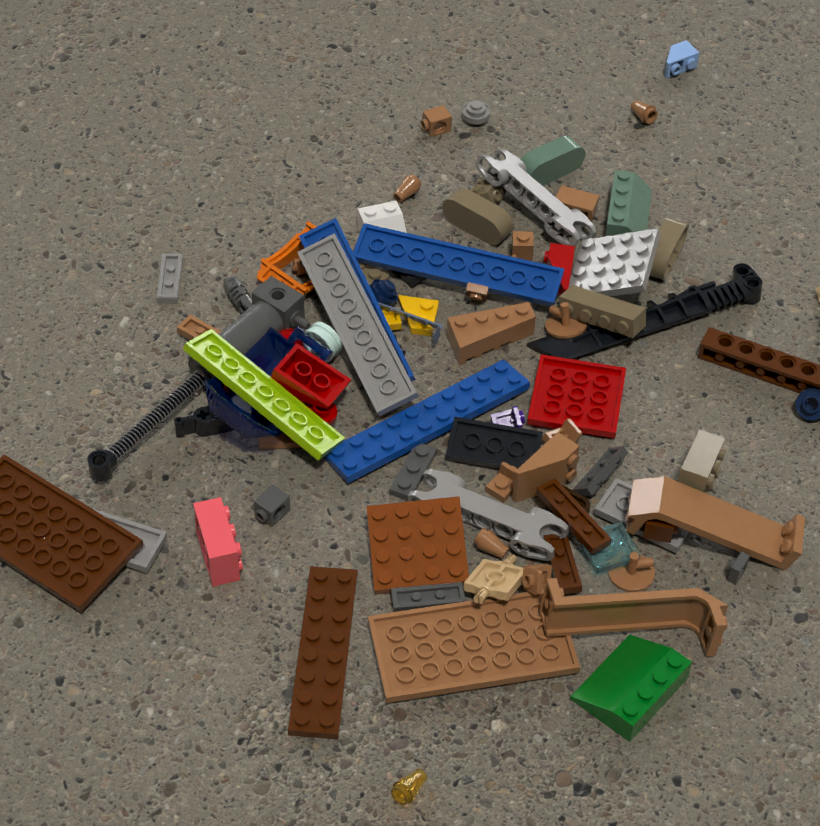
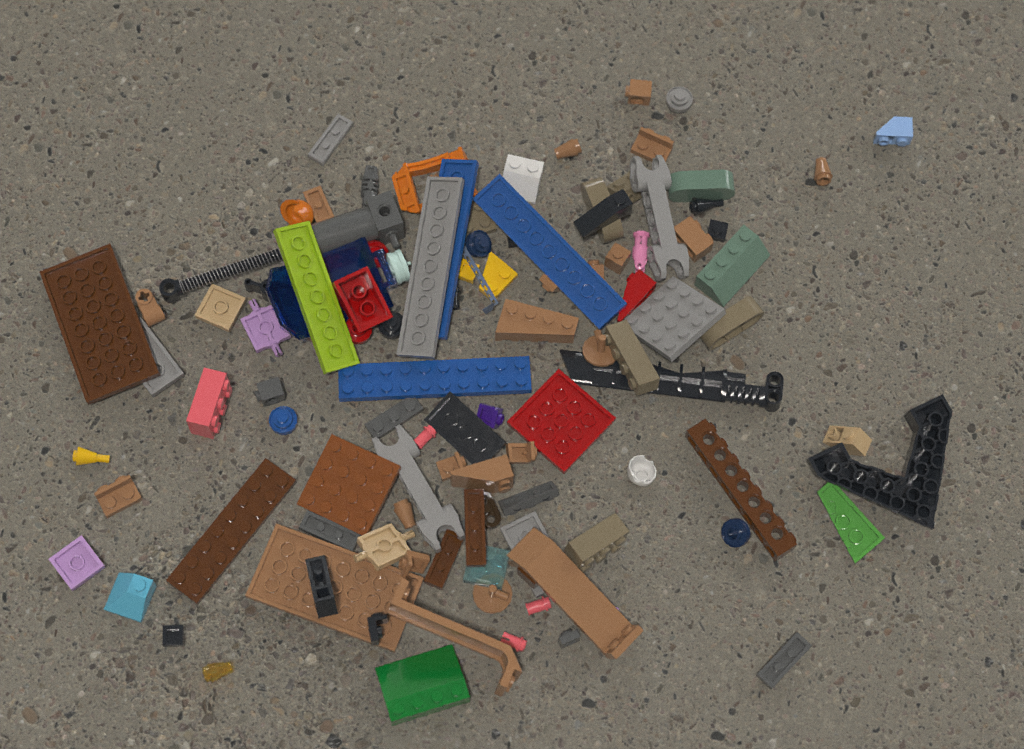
camera: 30 degrees right, 20 degrees up
none -> lavender plate [49,535,105,591]
none -> yellow cone [72,446,110,466]
none -> medium nougat bracket [94,475,143,518]
none -> medium azure slope [104,572,157,623]
none -> medium nougat piece [135,289,166,327]
none -> black plate [162,625,184,647]
none -> tan plate [195,284,247,333]
none -> lavender plate [240,299,291,357]
none -> blue plate [269,406,298,435]
none -> orange helmet [280,199,314,226]
none -> black slope [305,555,338,619]
none -> black bracket [367,613,388,646]
none -> black plate [378,311,403,339]
none -> coral pin [413,425,437,449]
none -> coral pin [525,596,552,615]
none -> black slope [573,189,633,238]
none -> white hair [627,455,657,486]
none -> medium nougat bracket [630,127,674,162]
none -> bright pink piece [632,231,650,272]
none -> black cone [689,197,724,216]
none -> black plate [707,219,729,243]

